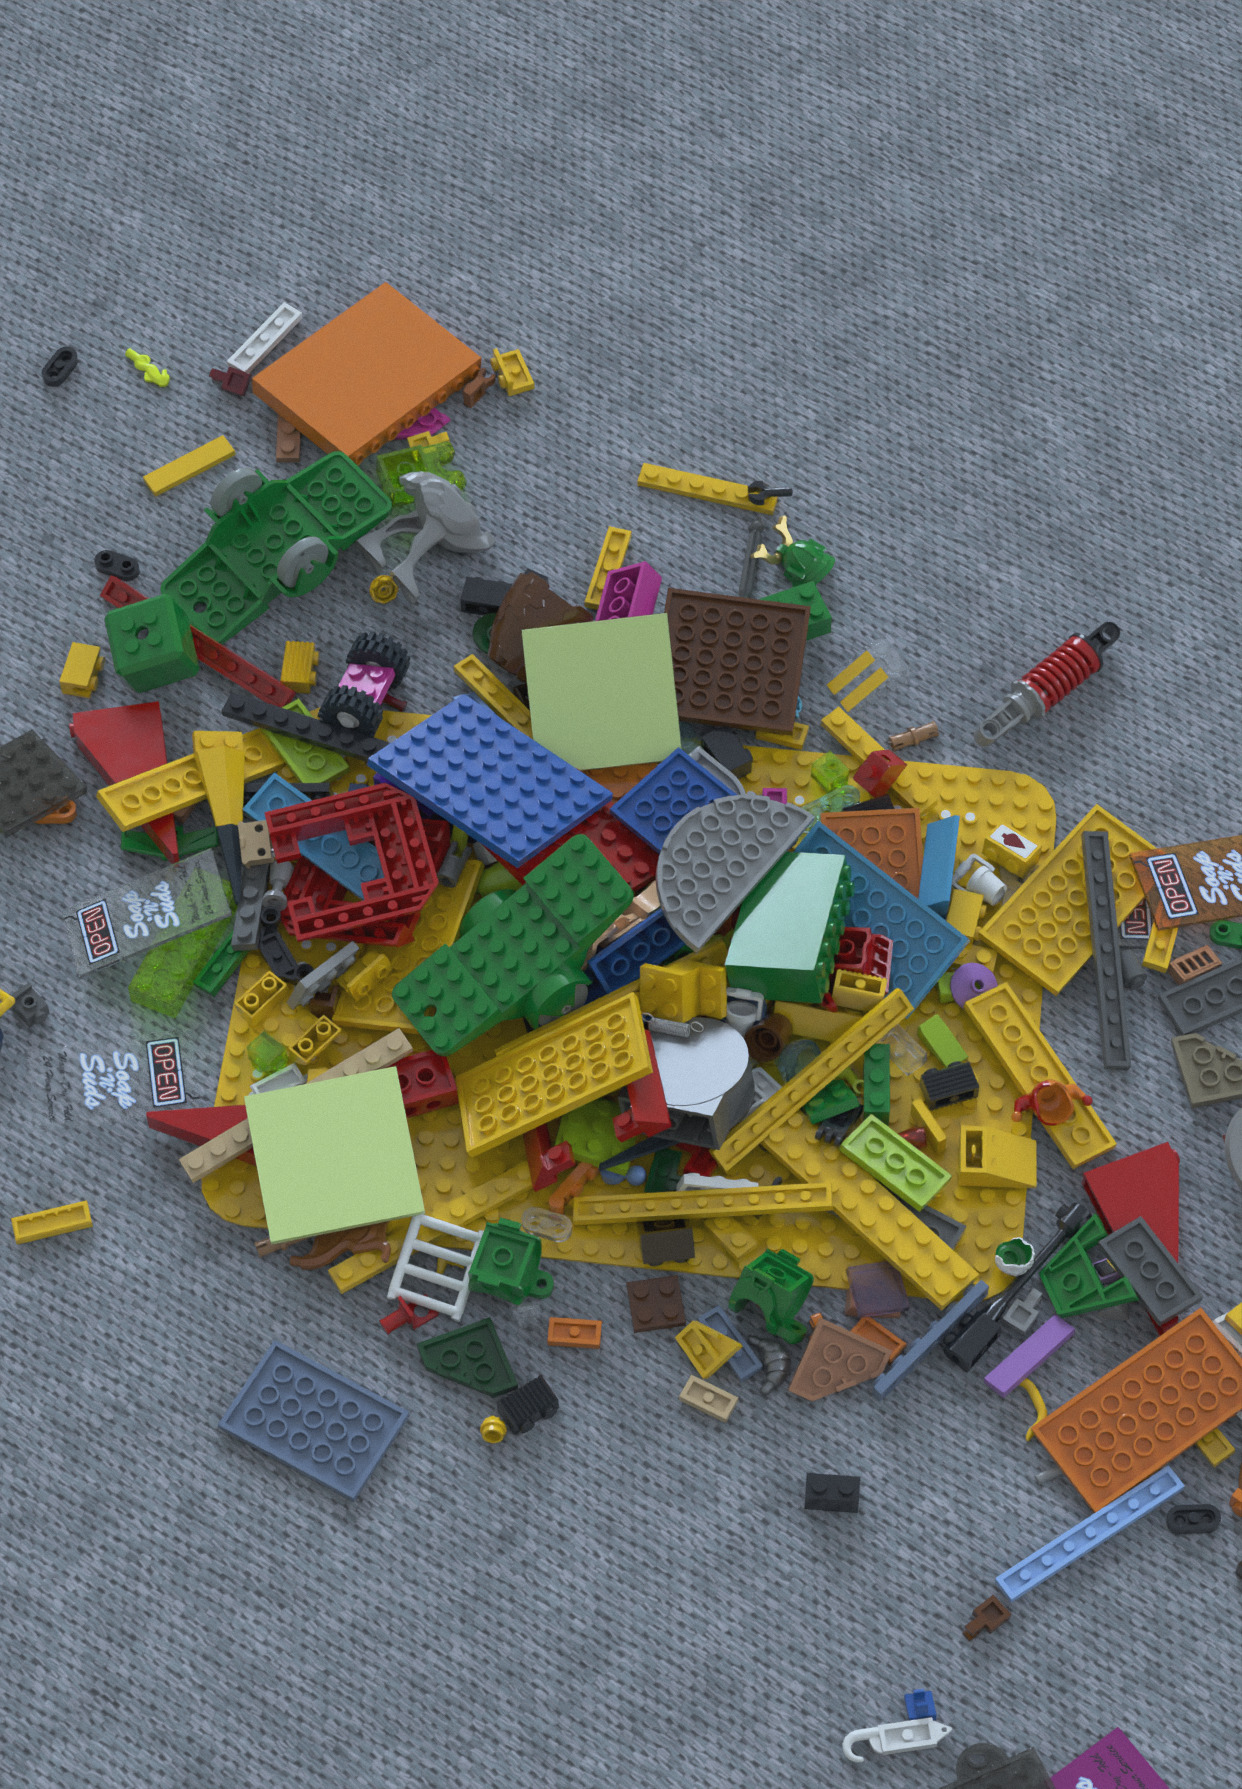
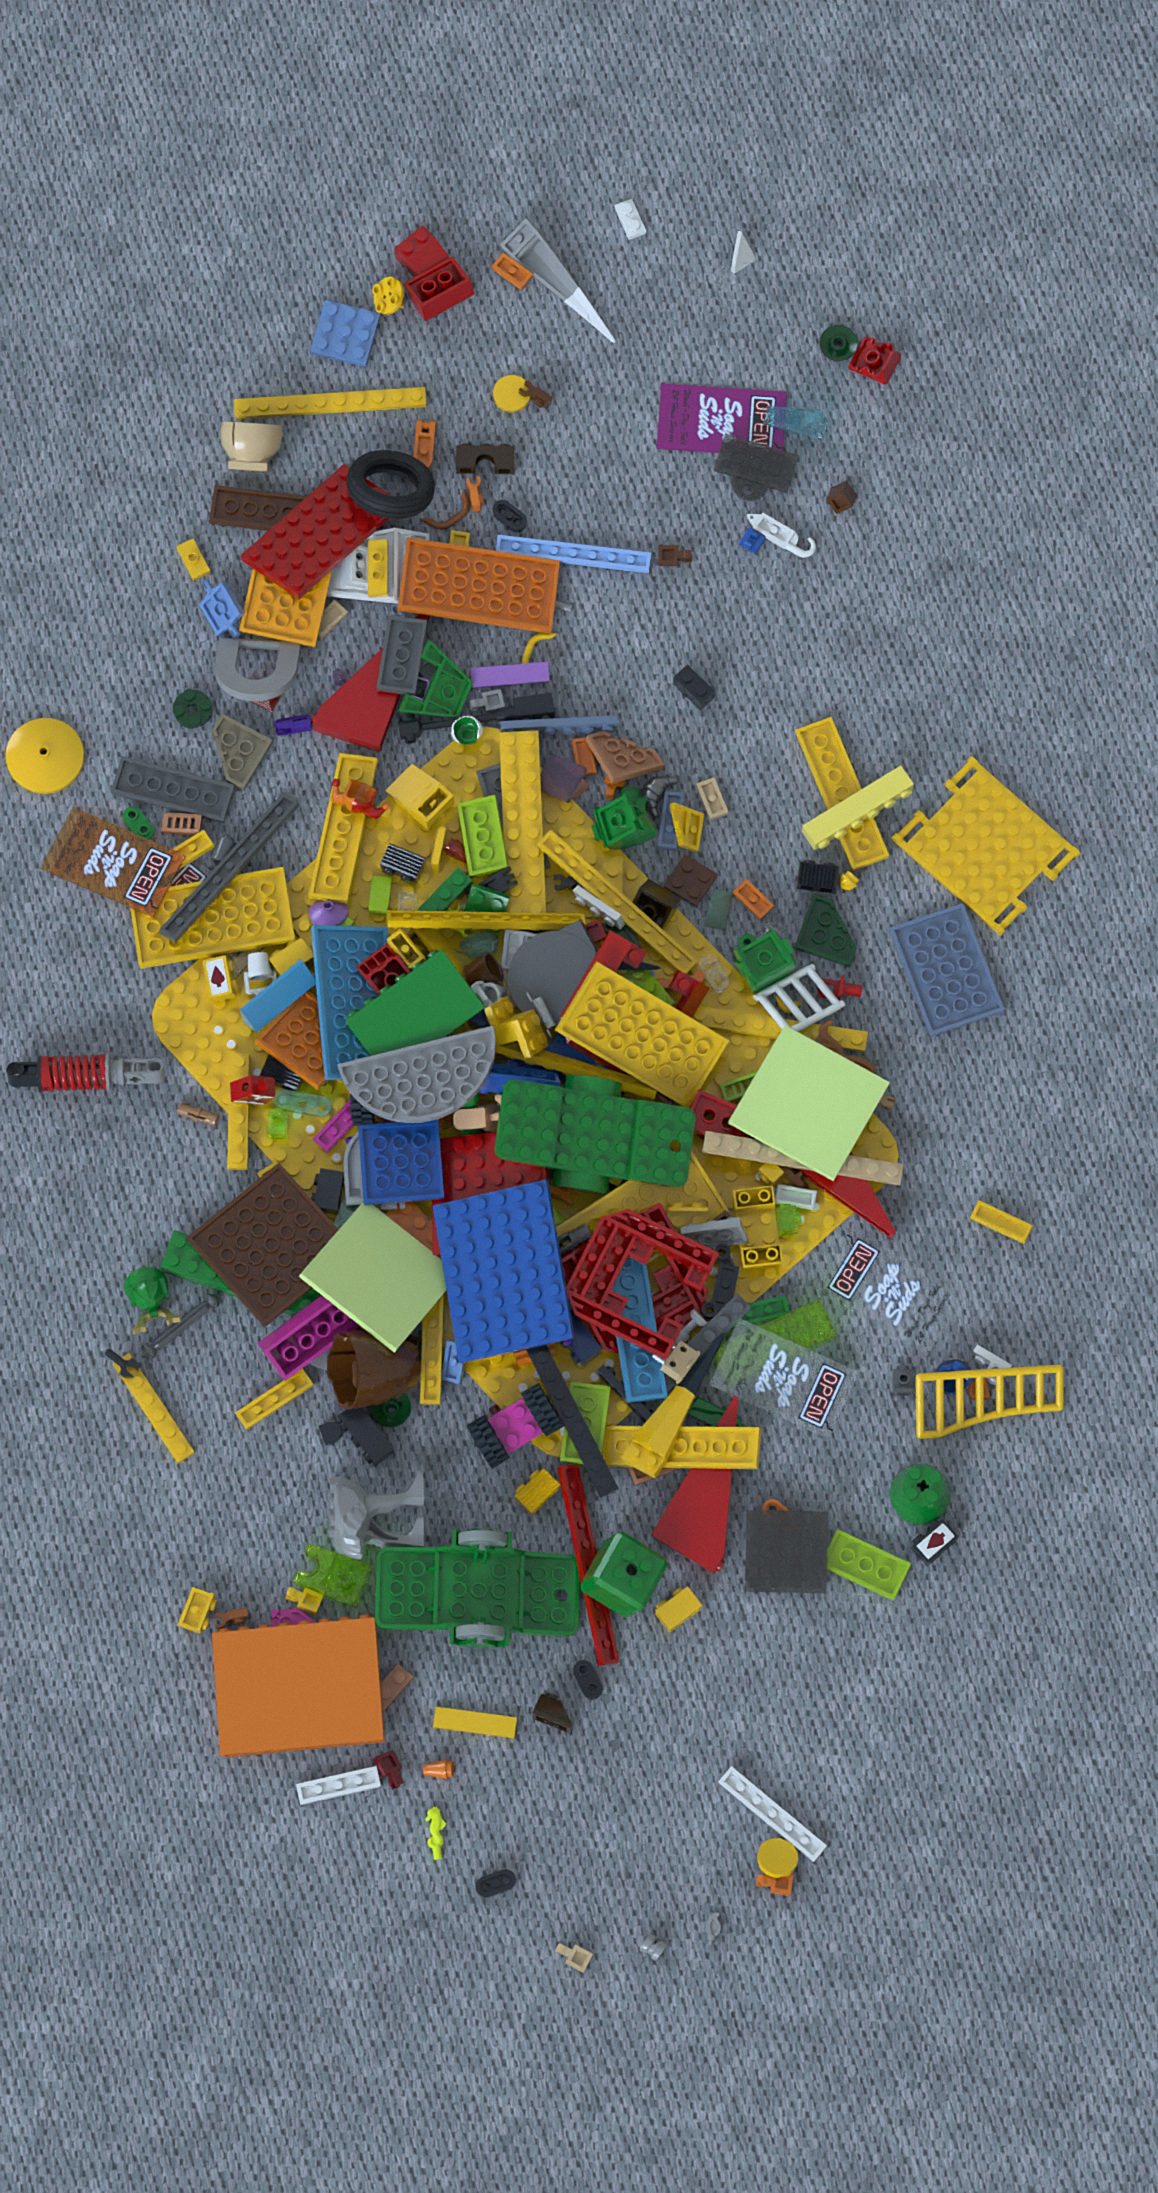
camera: 140 degrees left, 15 degrees up
yellow plate [369,575,399,604] -> none
clear slope [824,636,911,717] -> none
none -> dark purple hinge [275,714,311,736]
none -> clear purple plate [332,668,346,687]
none -> orange cone [423,1759,454,1779]
none -> dark brown slope [532,1692,572,1734]
none -> sand green slope [705,889,733,930]
none -> lime slope [720,1071,757,1102]
none -> yellow plate [795,717,889,871]
none -> light yellow brick [802,765,914,851]
none -> yellow plate [891,756,1081,936]

